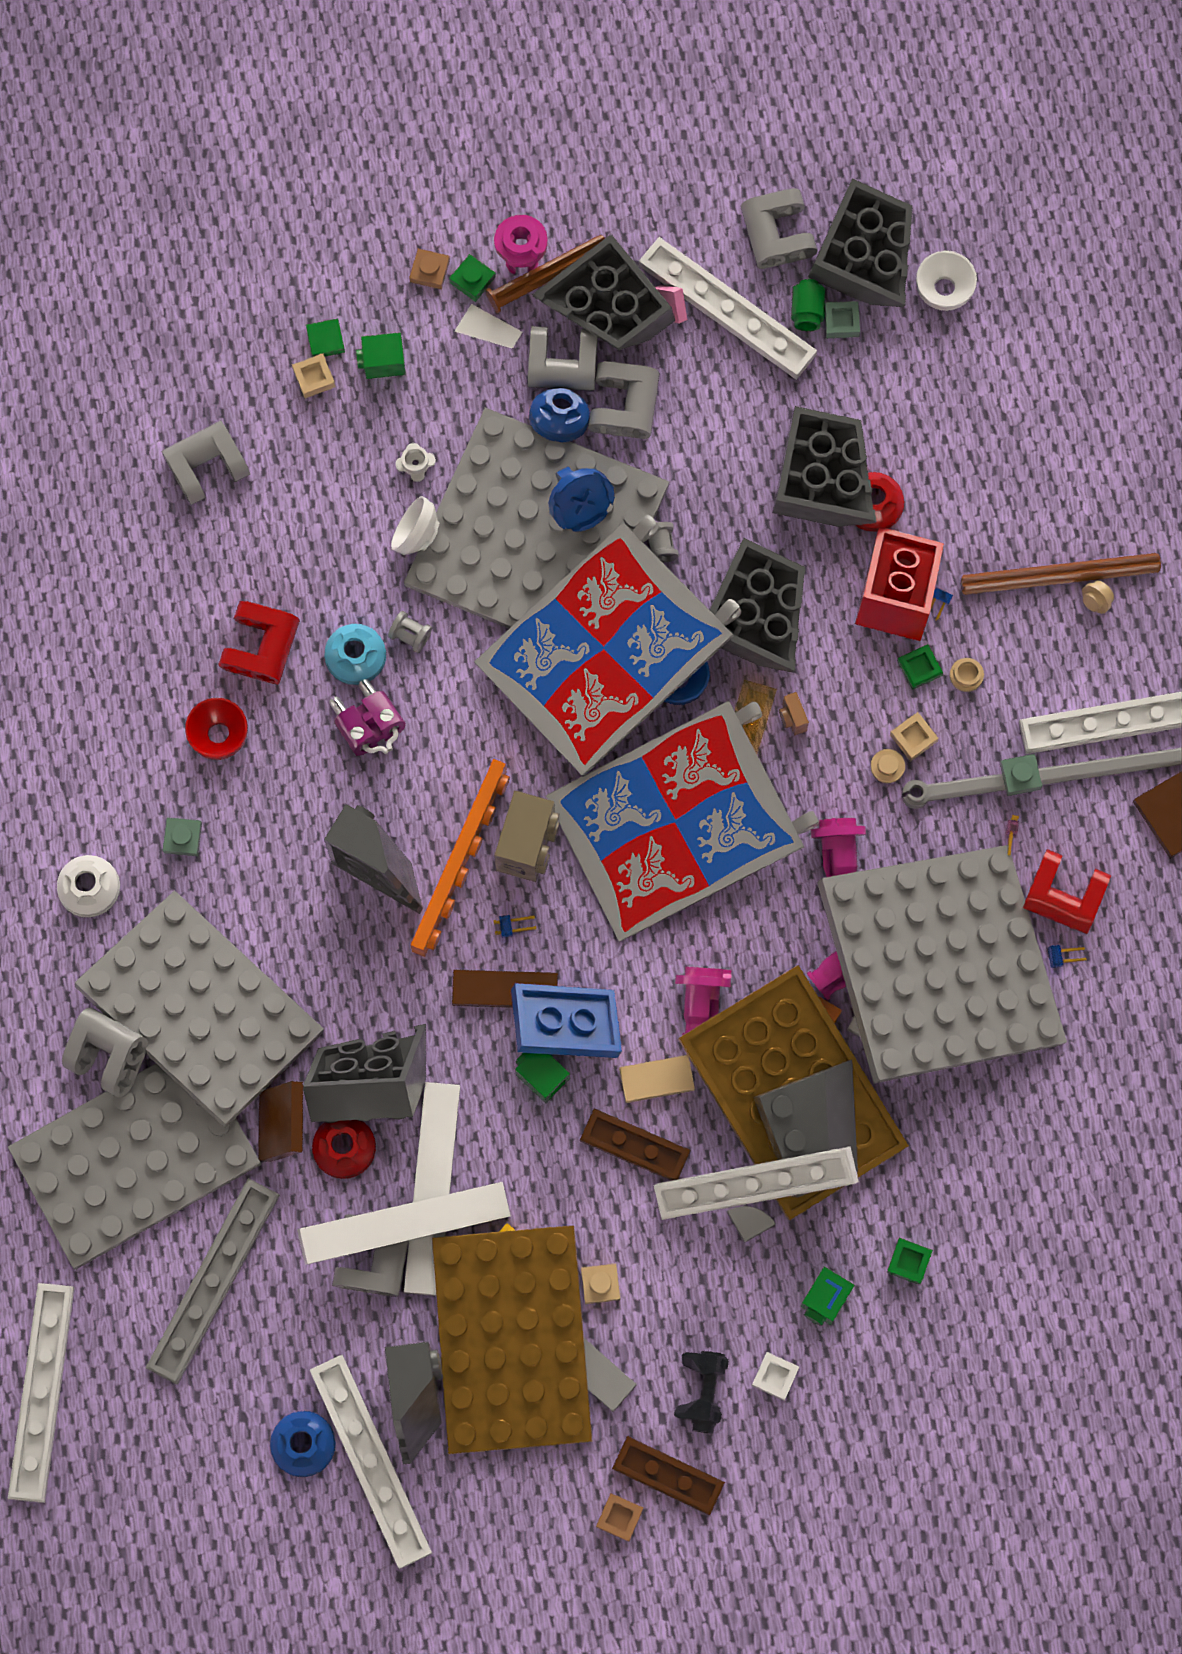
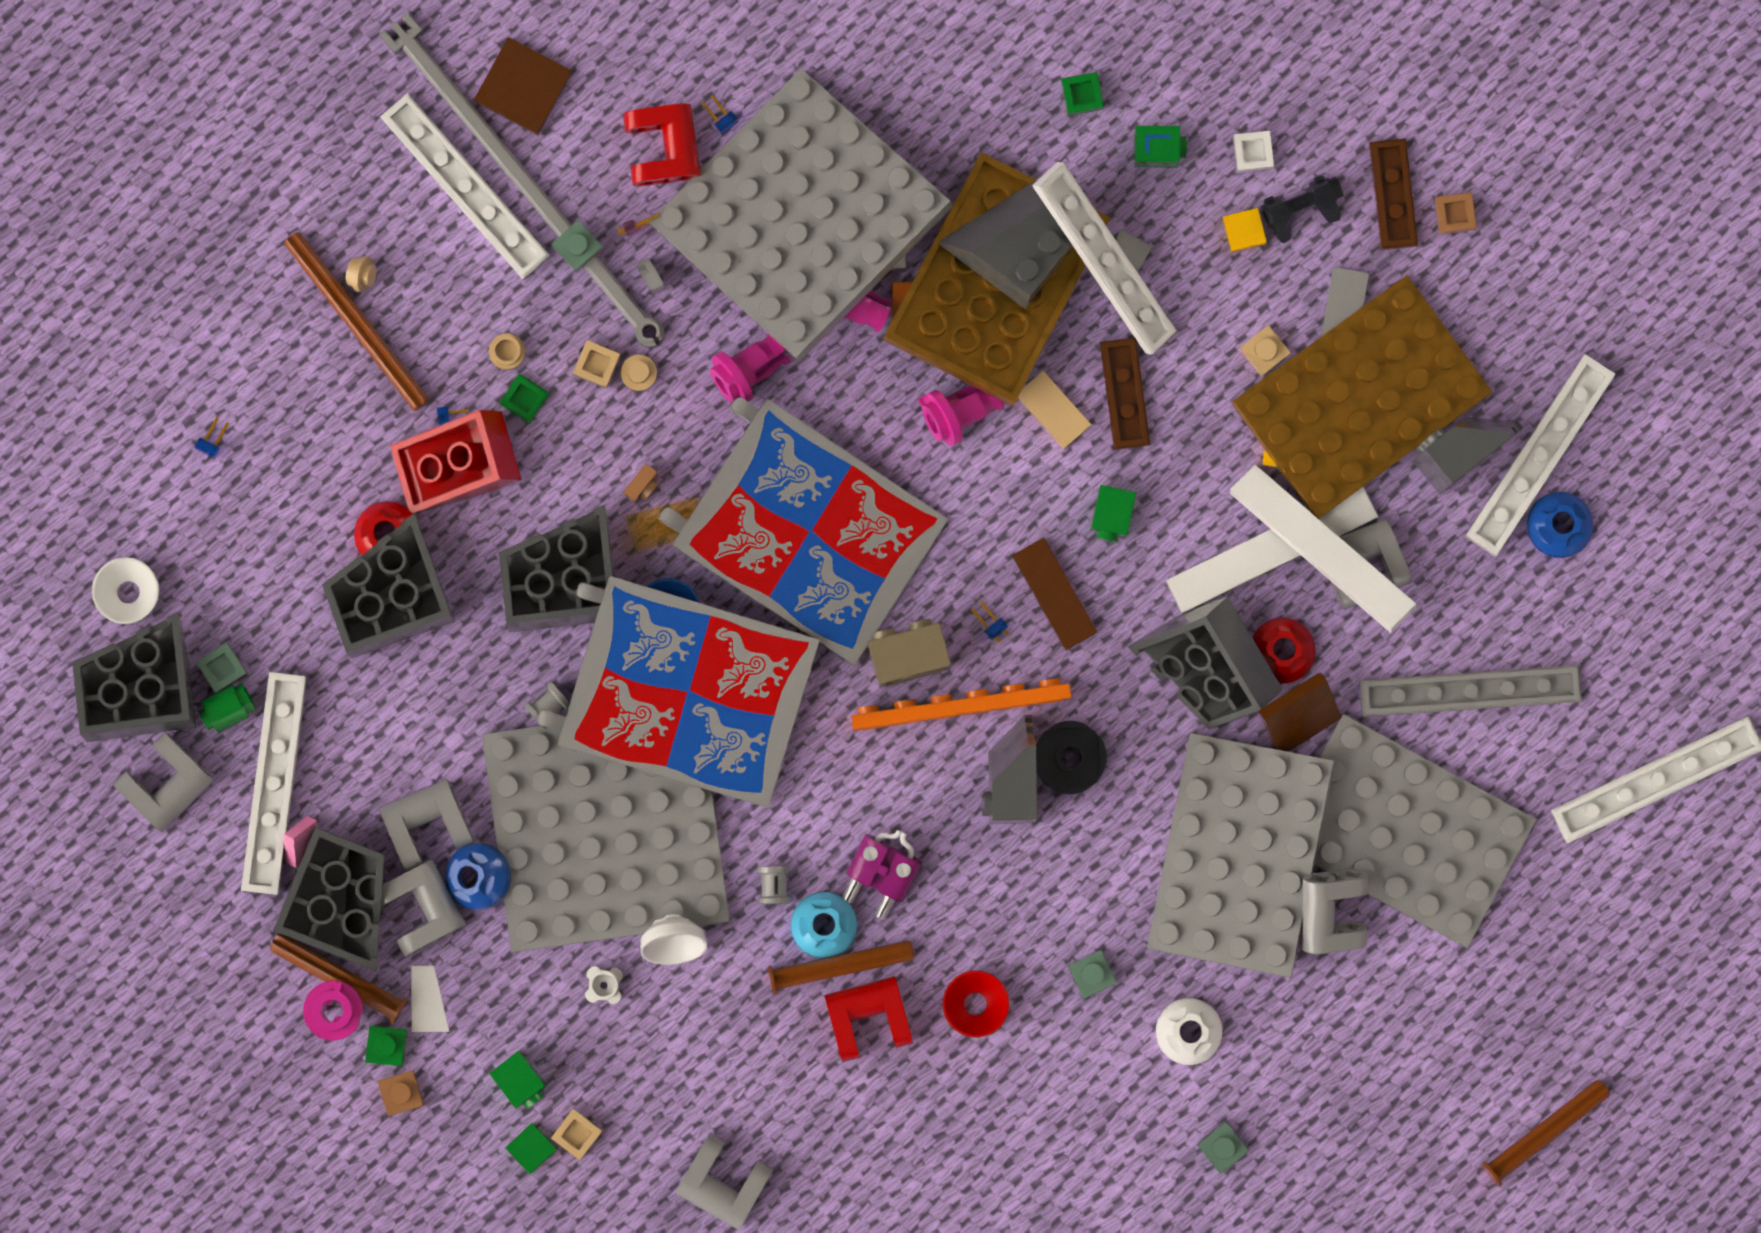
camera: 125 degrees left, 10 degrees up
plate [511,983,622,1058] -> none
blue tile [548,466,615,532] -> none
none -> clear blue piece [195,417,229,459]
none -> light grey tile [637,258,665,295]
none -> dark orange axle [767,941,914,995]
none -> black plate [1036,721,1107,795]
none -> yellow tile [1222,208,1267,253]

